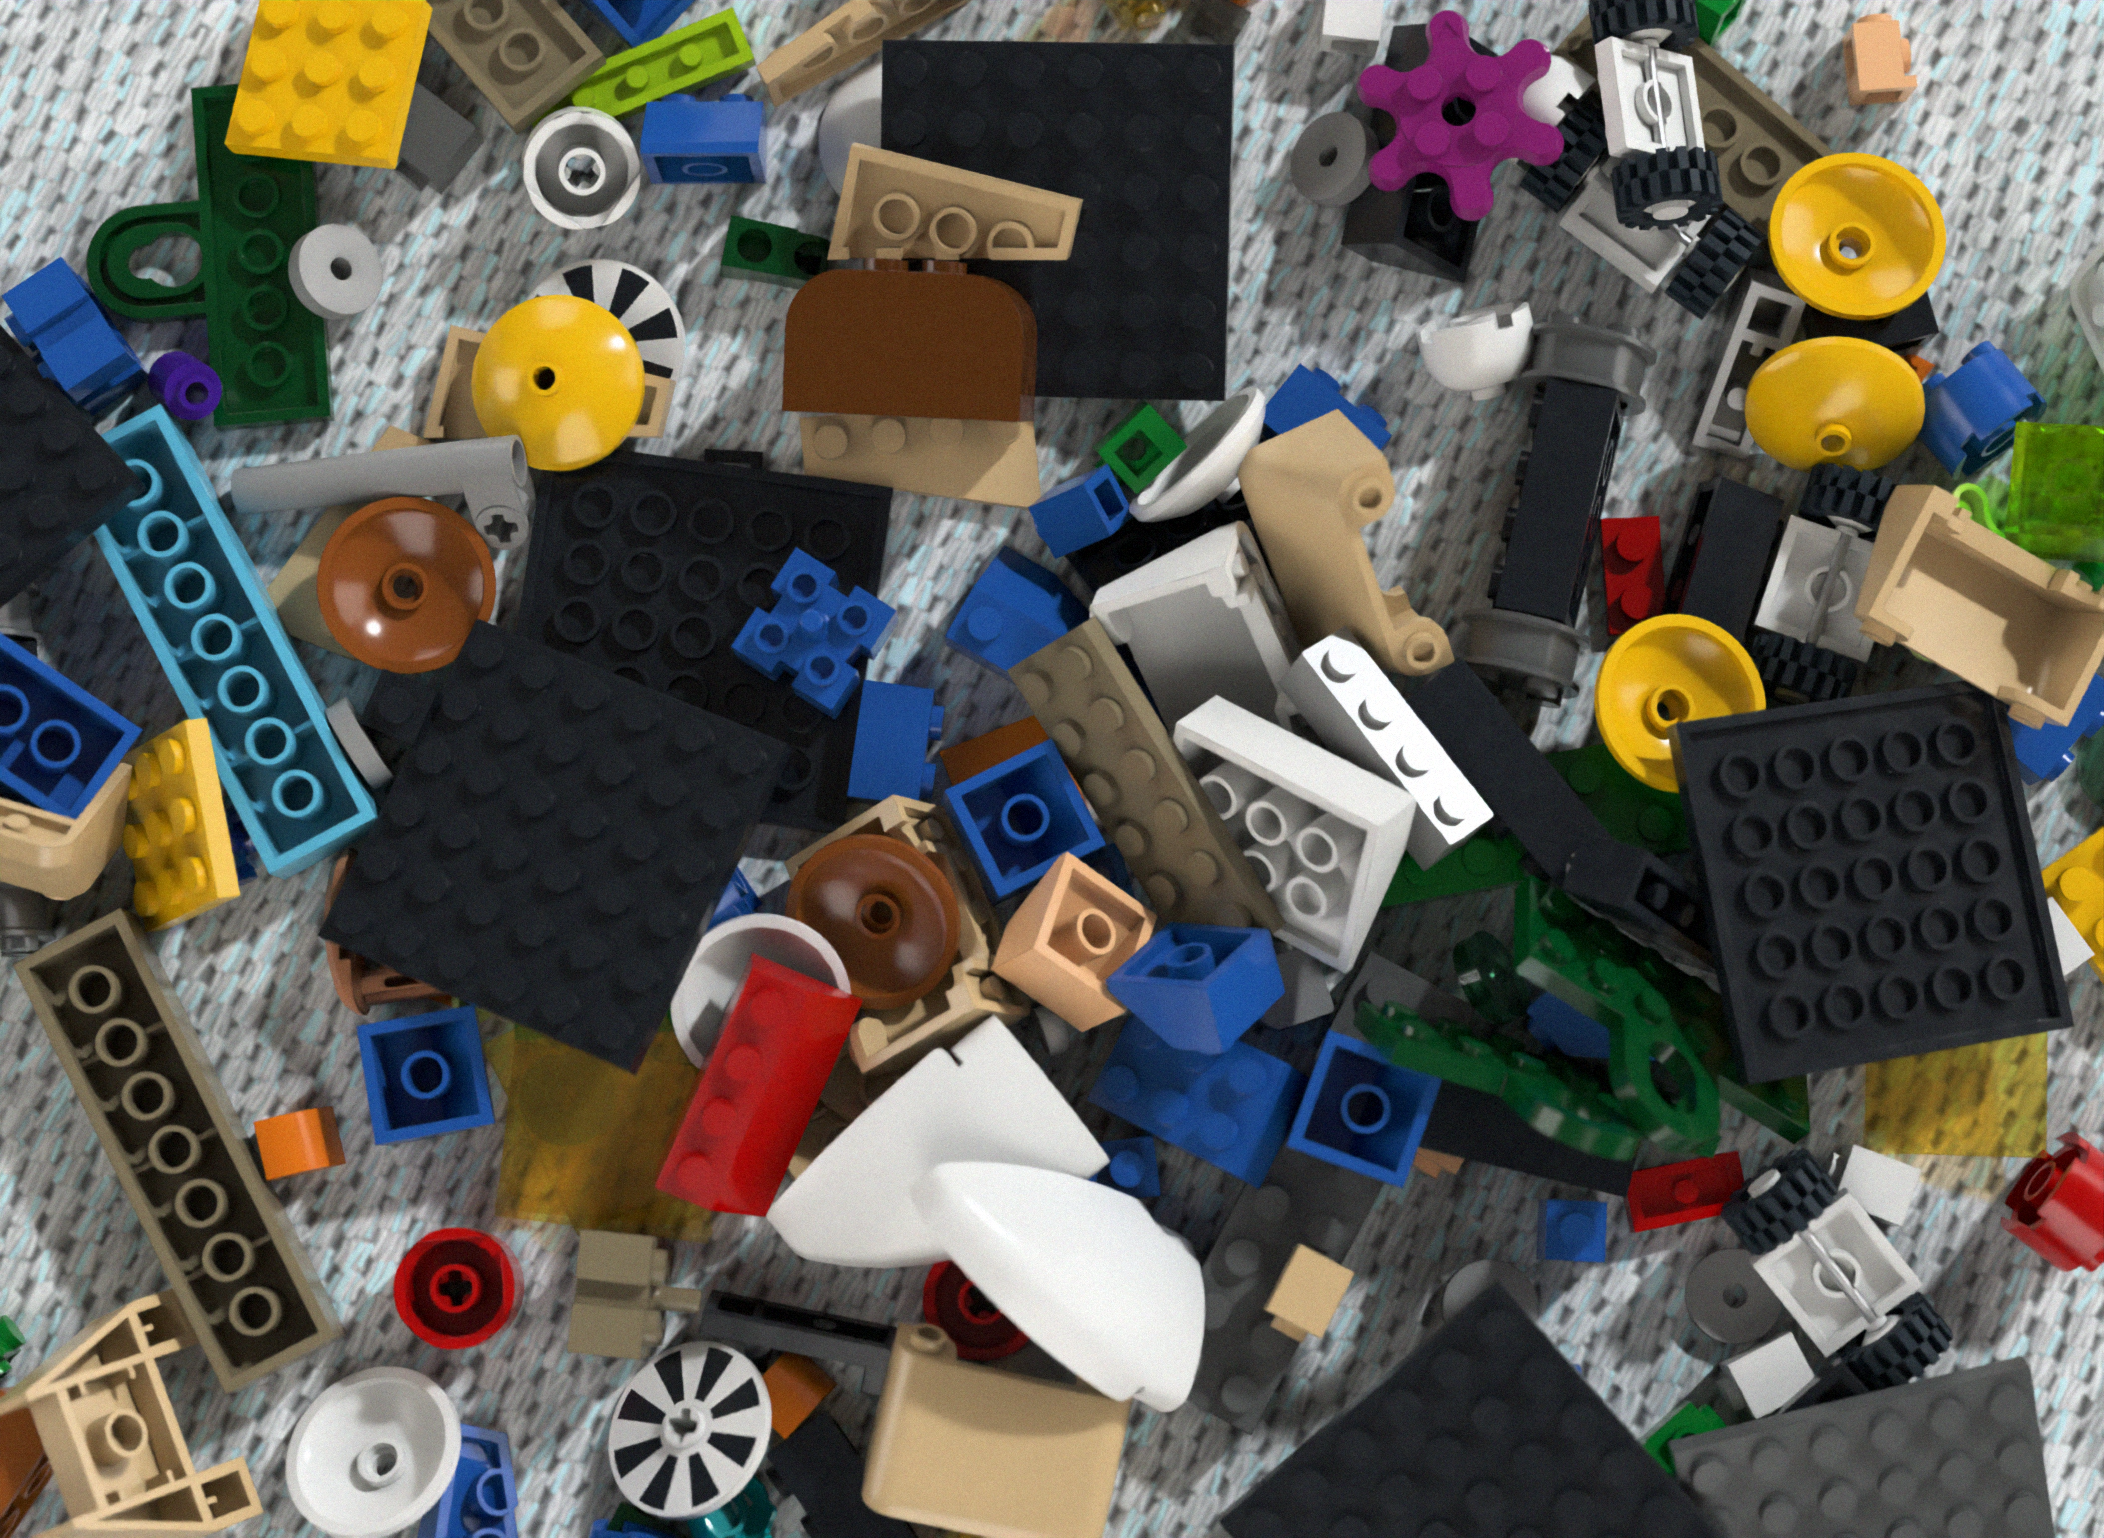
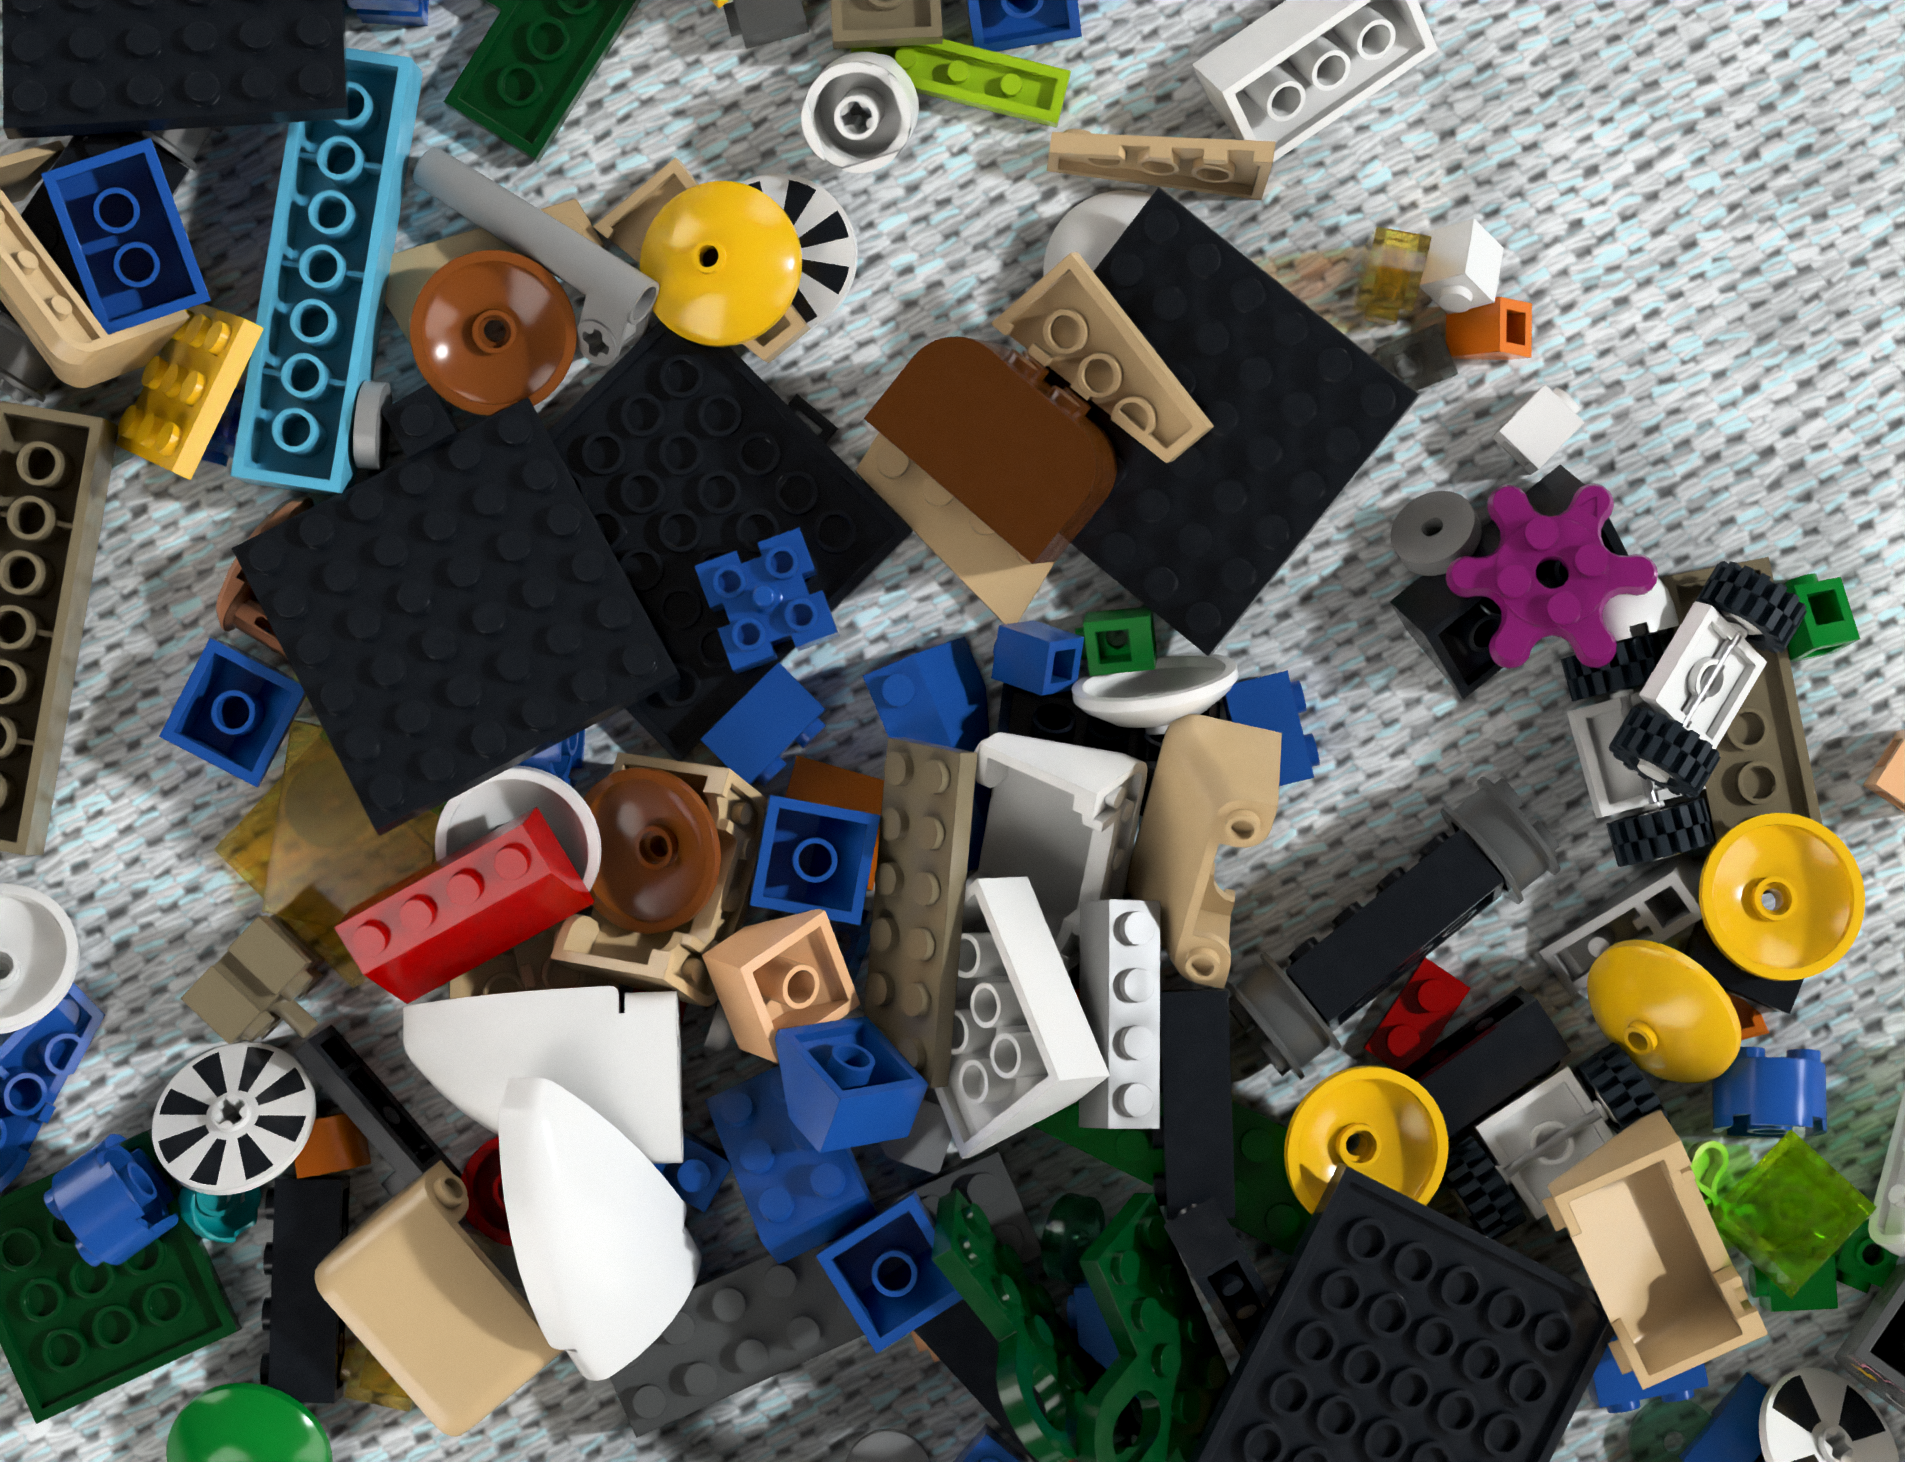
camera: 45 degrees right, 5 degrees up
dark purple brick [148,351,222,420] -> none
orange brick [253,1106,346,1181] -> none
light grey piece [288,223,383,320] -> none
red brick [393,1227,524,1350] -> none
blue slope [640,94,767,184] -> none
dark green leg [720,215,831,290] -> none
tan brick [1263,1244,1355,1343] -> none
white cylinder [1416,302,1535,401] -> none

